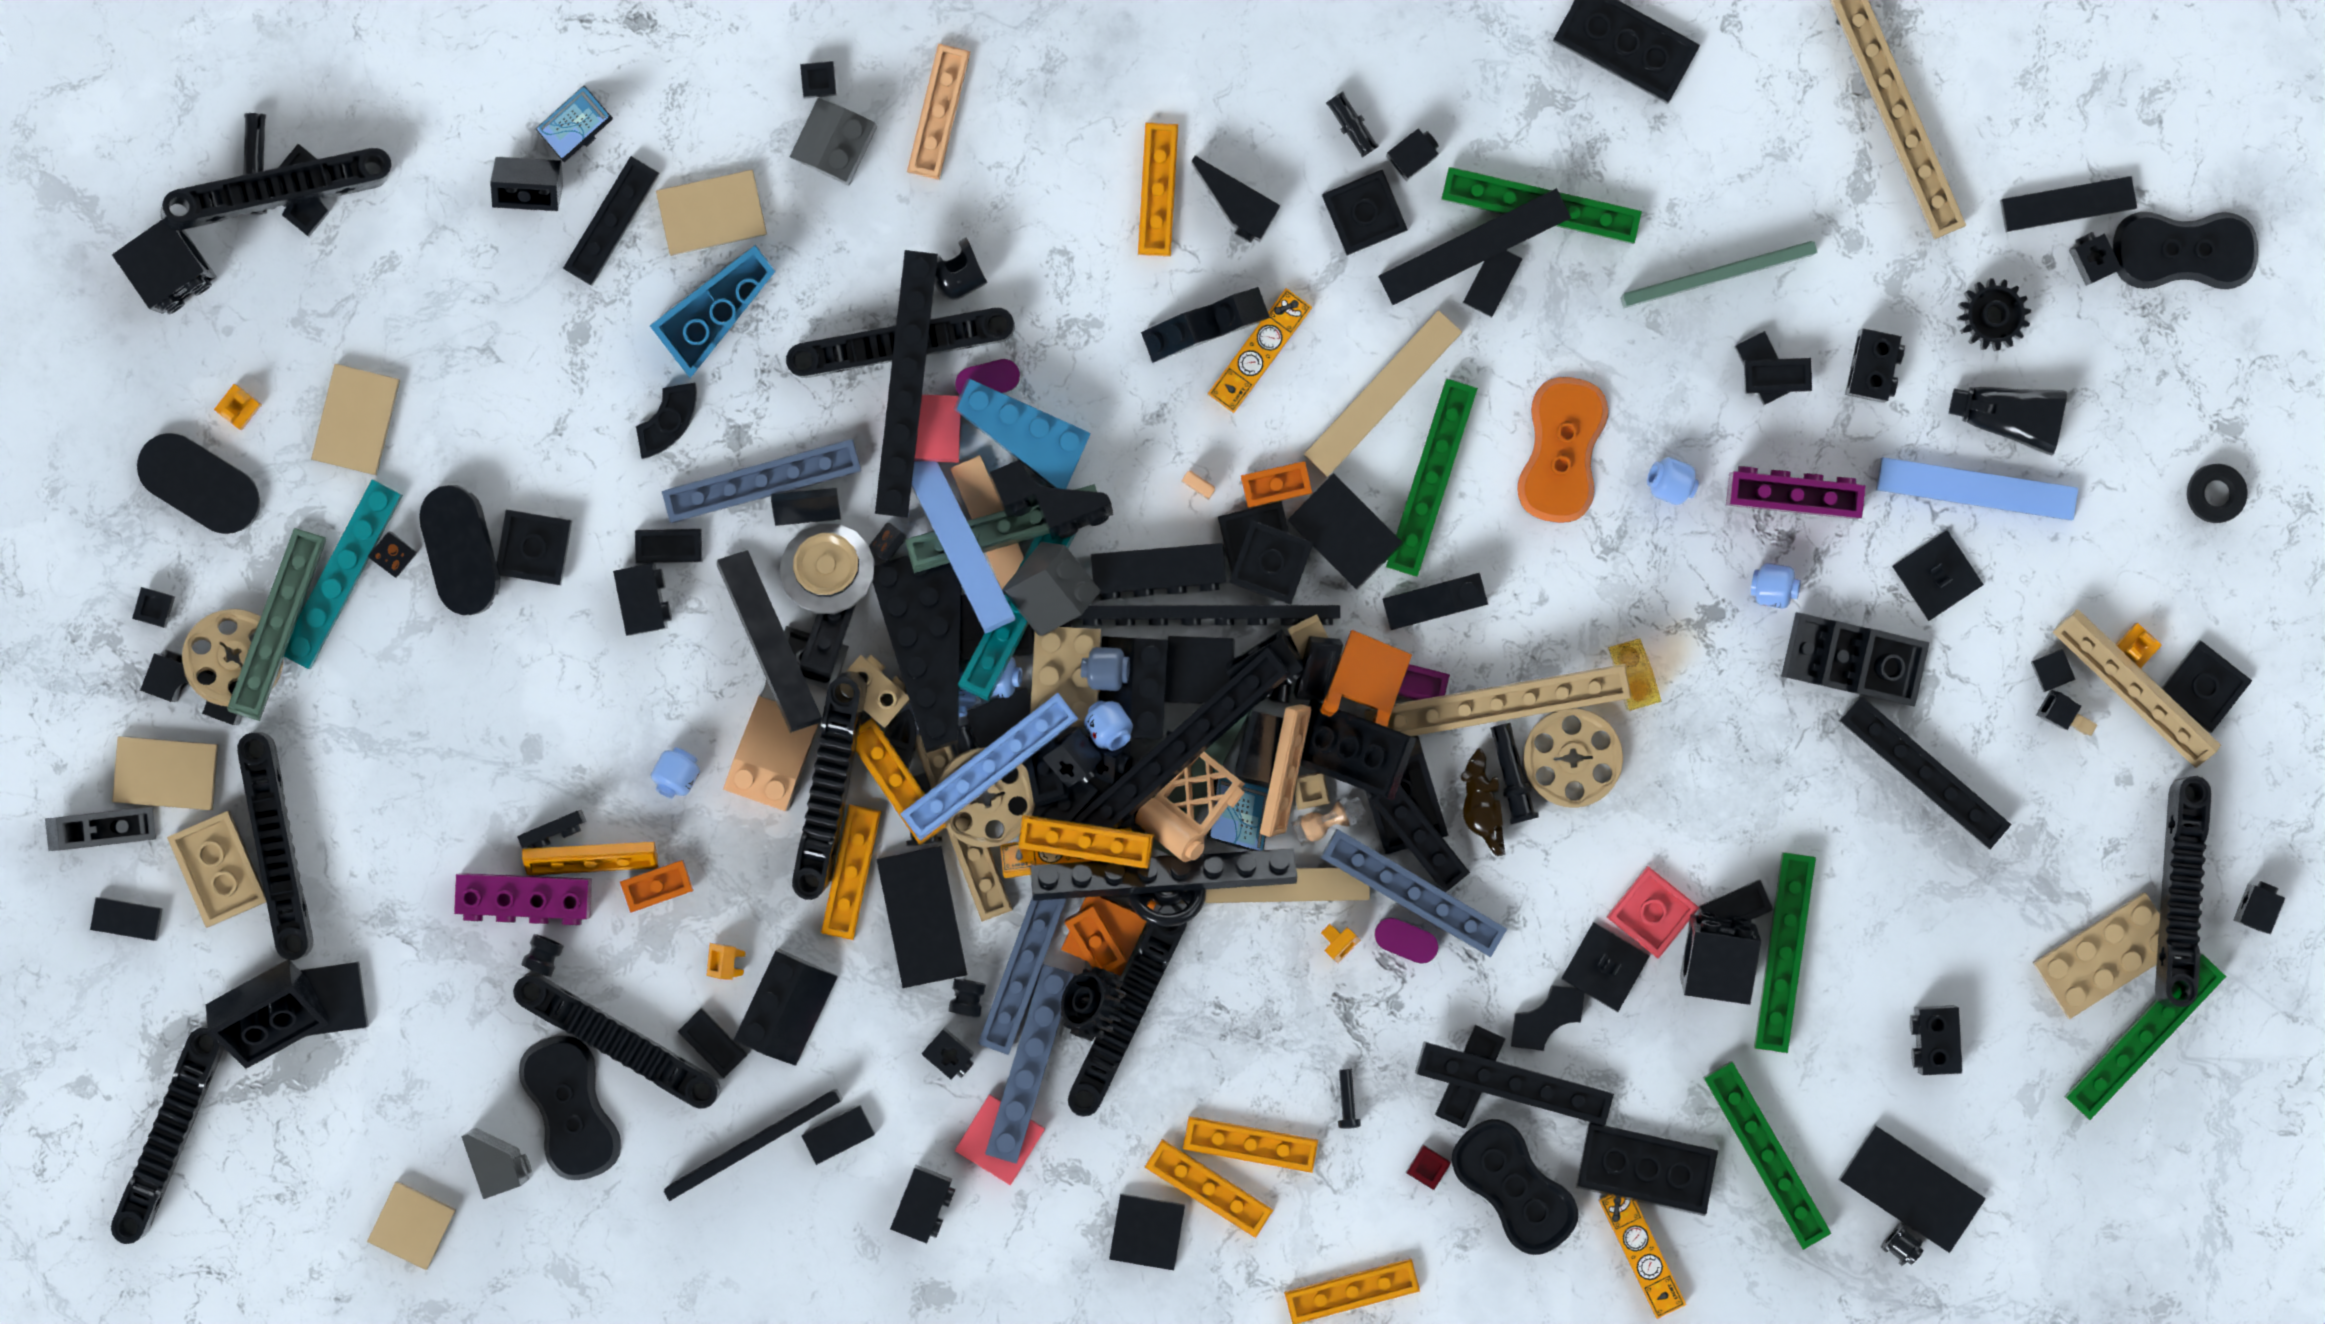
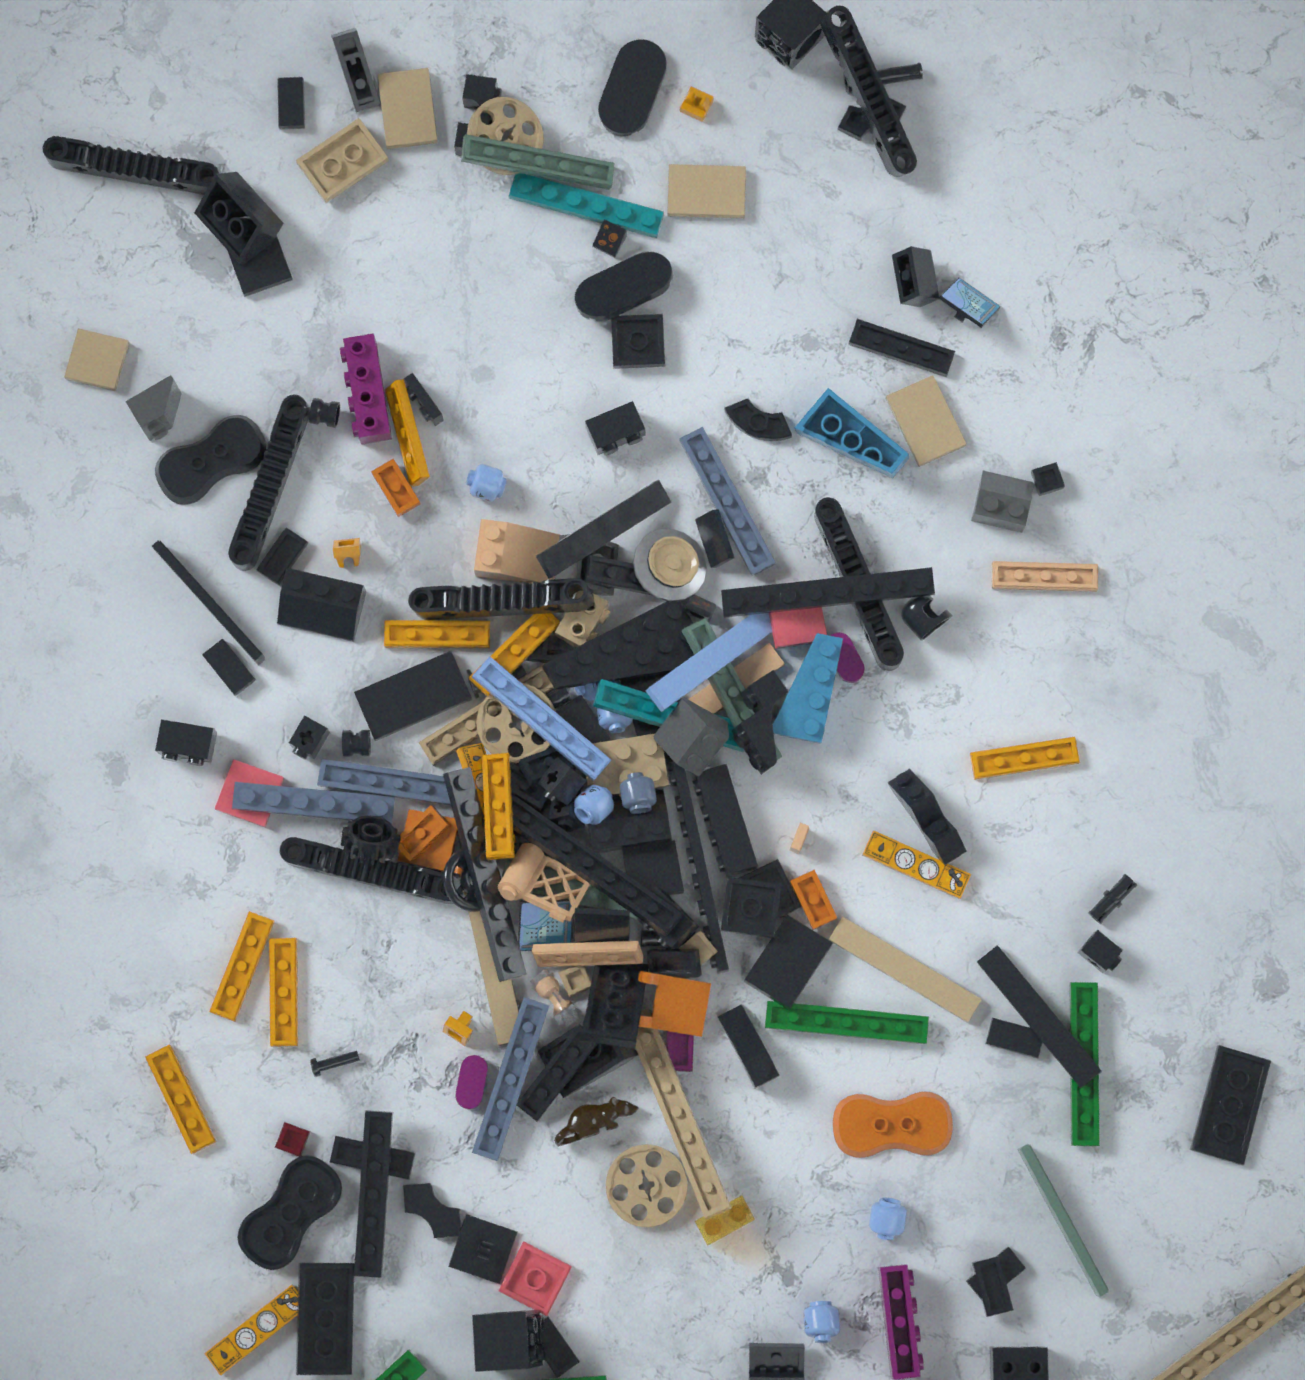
camera: 80 degrees right, 10 degrees down
black plate [132,587,175,628] -> none
black gear [237,732,313,960] -> none
black tile [635,529,703,563] -> none
black tile [1109,1193,1185,1271] -> none
black slope [1191,156,1280,243] -> none
black tile [1321,169,1408,256] -> none
black pin [1490,722,1539,824] -> none

